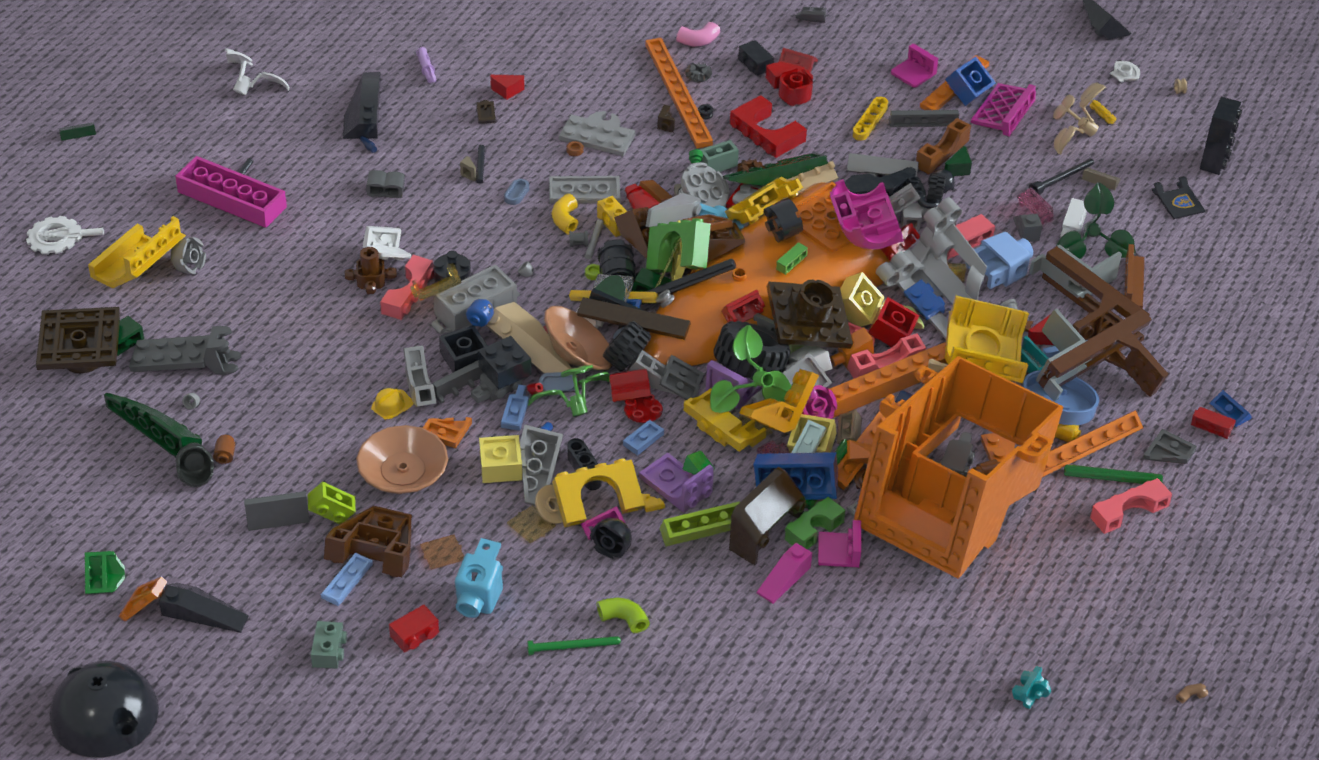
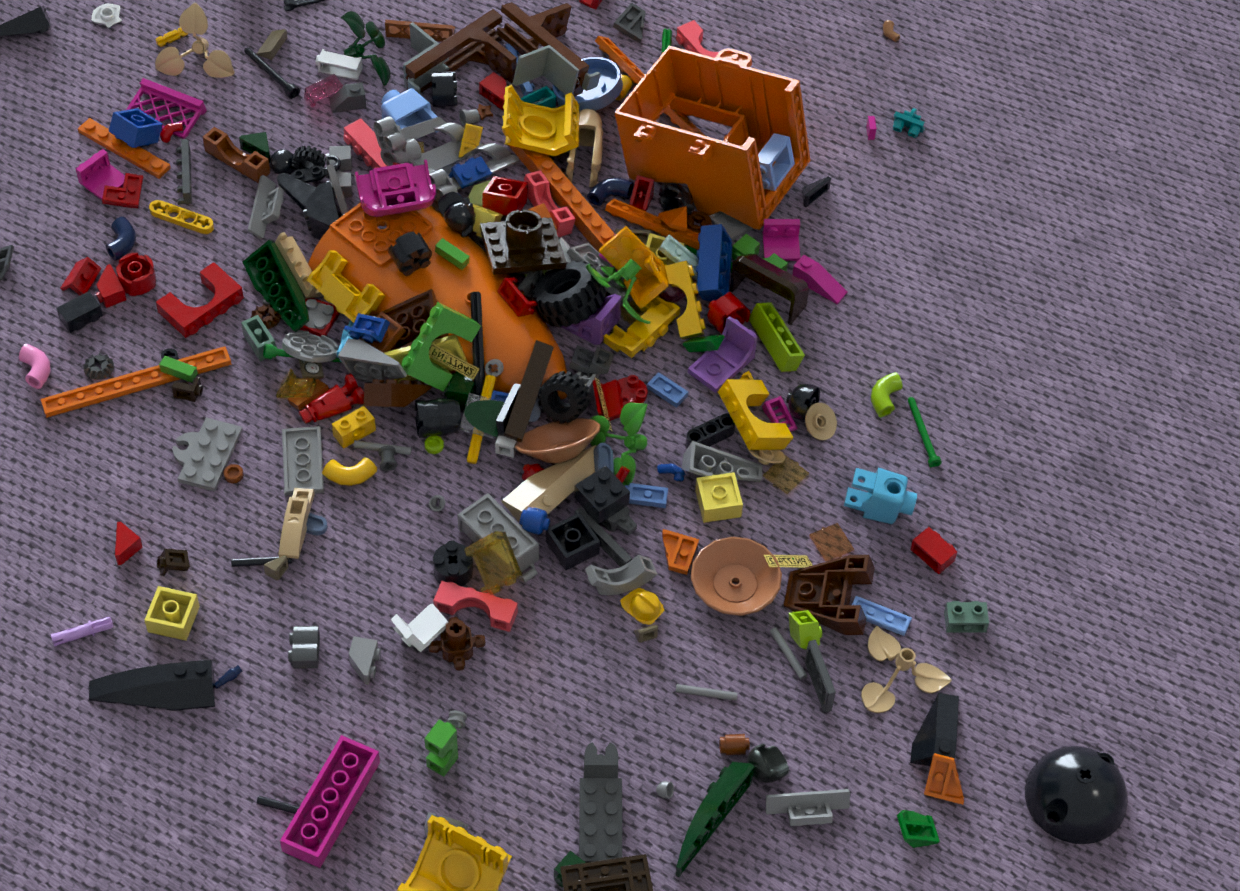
camera: 95 degrees left, 10 degrees up
white plant [225,48,289,95] -> none
none -> red tile [102,173,143,208]
none -> dark blue cylinder [106,217,136,261]
none -> light yellow brick [145,586,200,641]
none -> bright green piece [159,356,198,383]
none -> red arm [160,122,183,143]
none -> clear yellow slope [276,369,316,398]
none -> tan slope [279,488,315,559]
none -> blue bracket [344,313,390,343]
none -> light grey slope [349,636,381,685]
none -> bright green arch [424,720,458,777]
none -> black brick [431,71,457,107]
none -> black hair [438,192,476,237]
none -> light grey bush [447,710,467,728]
none -> yellow slope [458,123,483,157]
none -> clear yellow sticker [595,377,613,432]
none -> dark tan slope [634,625,658,643]
none -> yellow arch [665,261,706,339]
none -> light grey bar [676,684,737,701]
none -> red brick [707,292,750,334]
none -> light blue window [758,133,795,191]
none -> clear yellow sticker [764,555,812,568]
none -> light grey bracket [766,789,850,826]
none -> black slope [802,176,831,207]
none -> tan dish [805,403,837,440]
none -> tan plant [861,626,952,713]
none -> dark pink tile [866,116,877,140]

